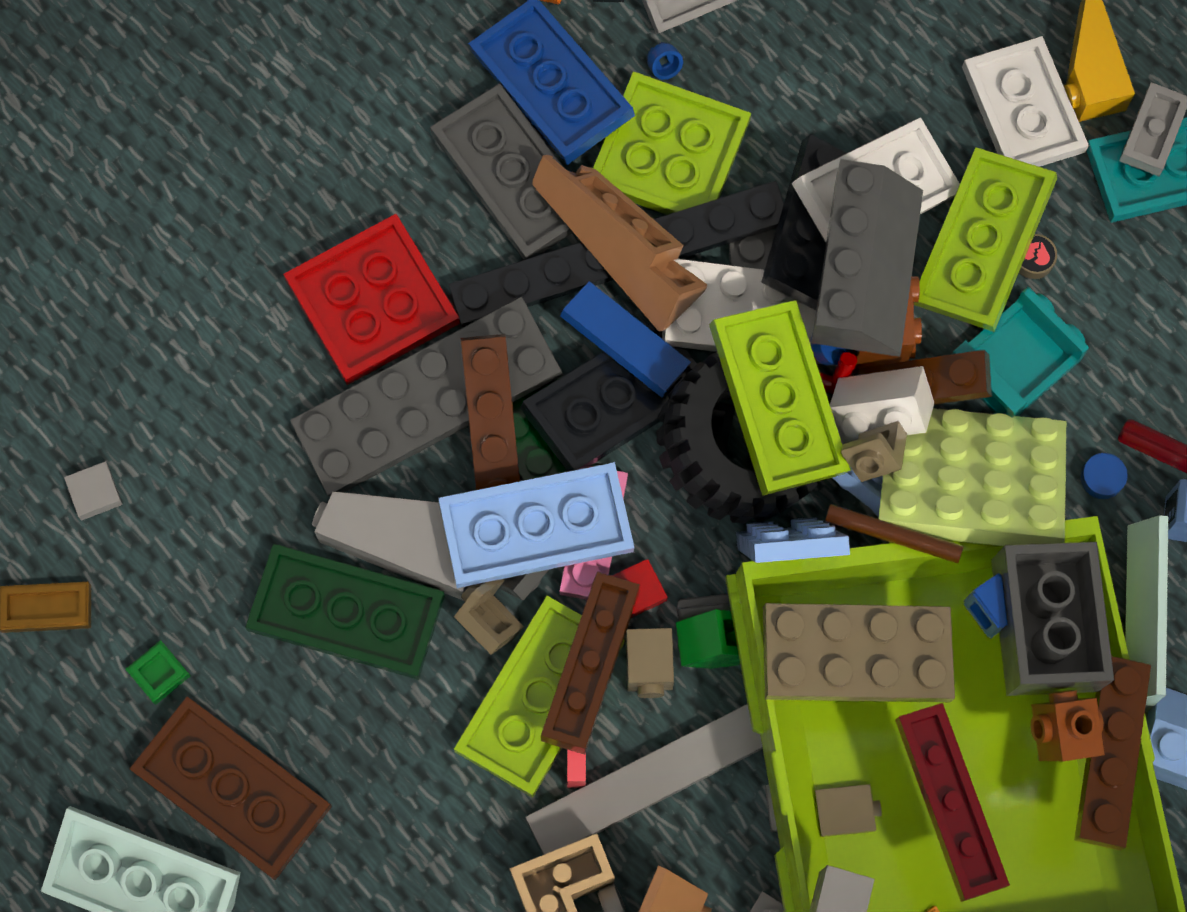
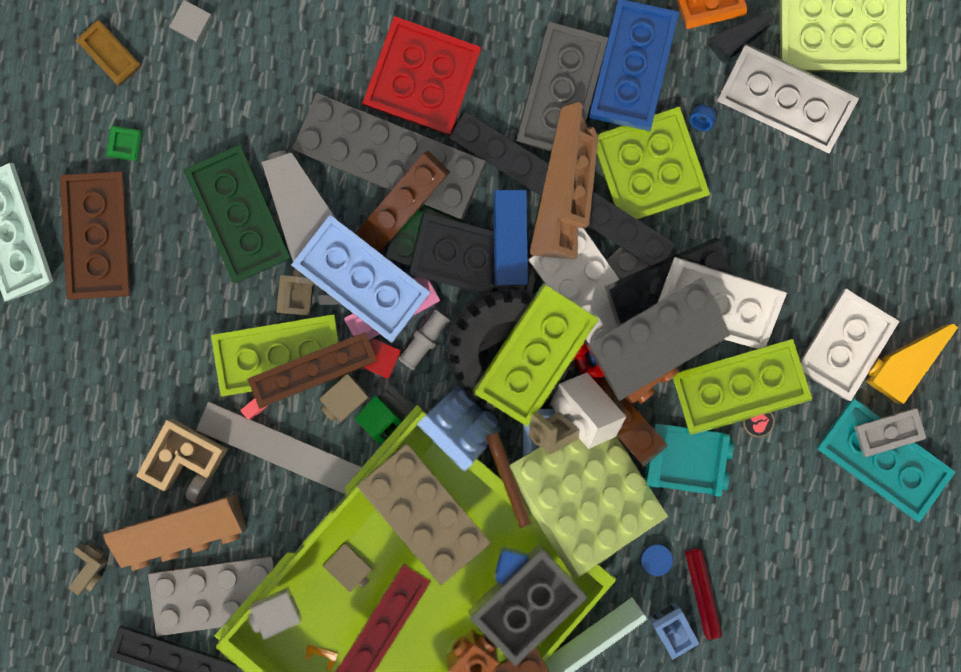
camera: 50 degrees right, 15 degrees up
none -> light grey pin [398,309,451,370]

